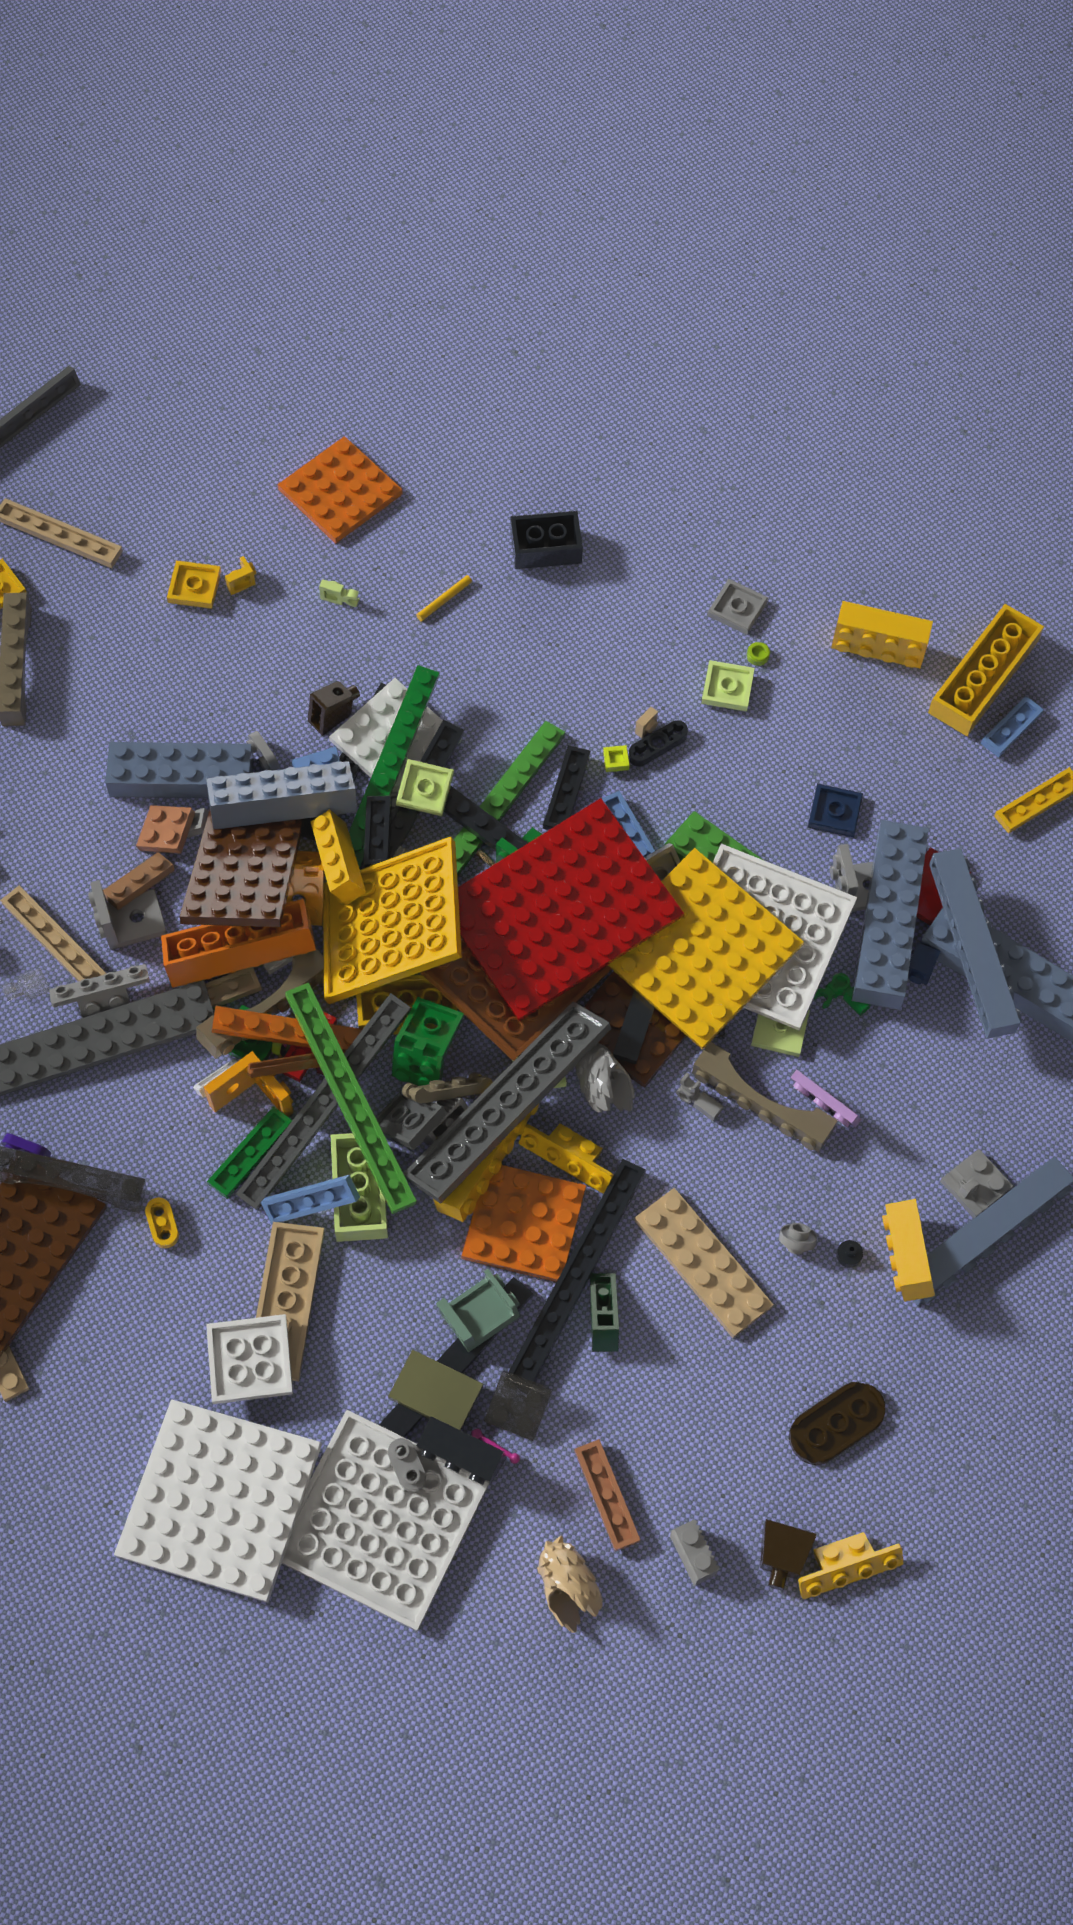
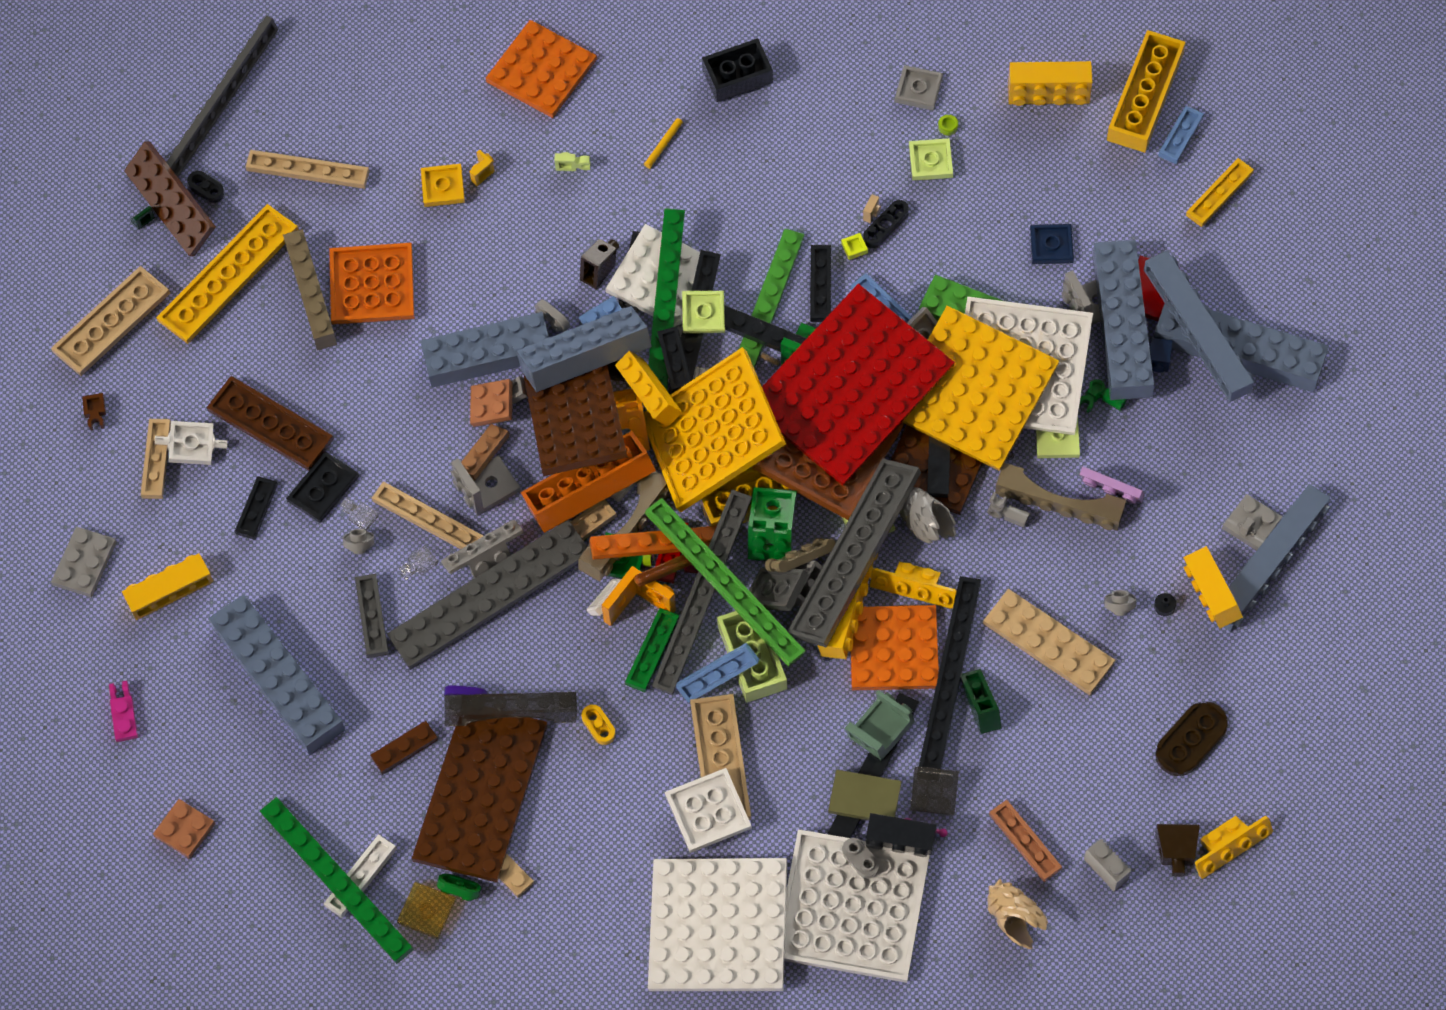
camera: 10 degrees left, 0 degrees up
none -> orange plate [329,242,415,325]

